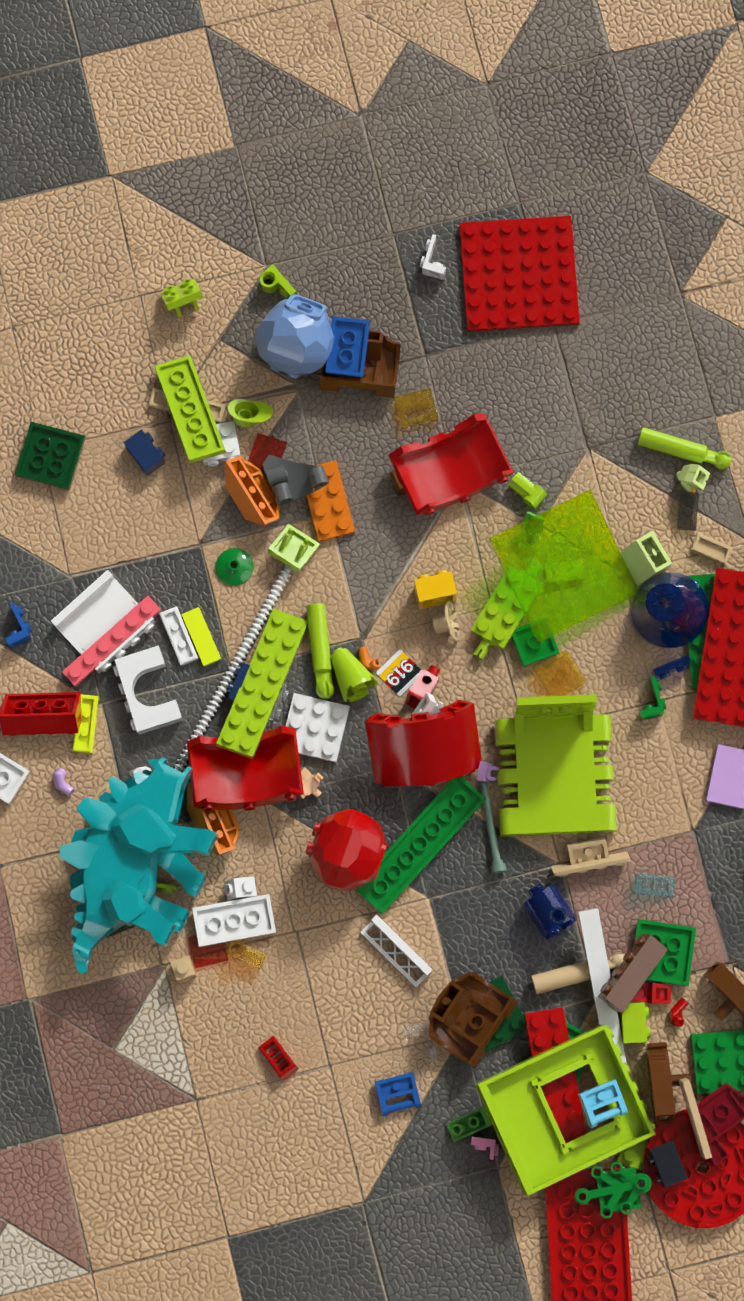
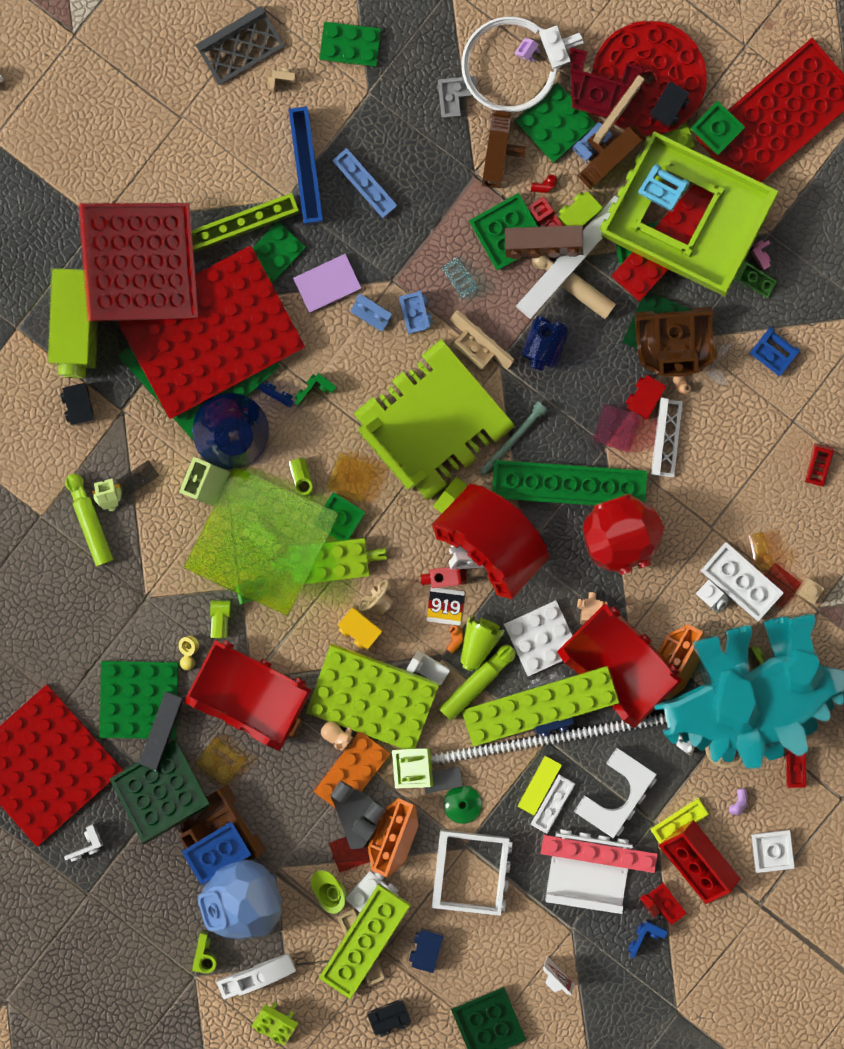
camera: 135 degrees left, 10 degrees up
lavender tile [477,761,500,783] -> none
green plant [575,1162,652,1218] -> none
tan tile [690,533,733,566] -> none
none -> green plate [99,661,178,739]
none -> dark green plate [110,740,211,845]
none -> black tile [139,691,184,771]
none -> light yellow plate [179,635,199,671]
none -> white slope [216,953,296,999]
none -> lime piece [289,457,314,497]
none -> lime plate [306,643,440,749]
none -> light nougat animal [321,721,353,751]
none -> medium blue bracket [350,294,392,332]
none -> black brick [367,998,411,1037]
none -> medium blue bracket [399,290,433,334]
none -> white bracket [406,650,450,685]
none -> dark grey slope [424,766,463,794]
none -> white window [432,830,513,916]
none -> lime slope [433,476,468,513]
none -> white piece [543,957,574,995]
none -> medium blue bracket [572,122,612,162]
none -> clear pink brick [591,404,641,453]
none -> red brick [625,375,666,420]
none -> red tile [639,894,660,918]
none -> red plate [648,882,687,925]
none -> light nougat arm [673,376,691,394]
none -> red plate [786,749,806,788]

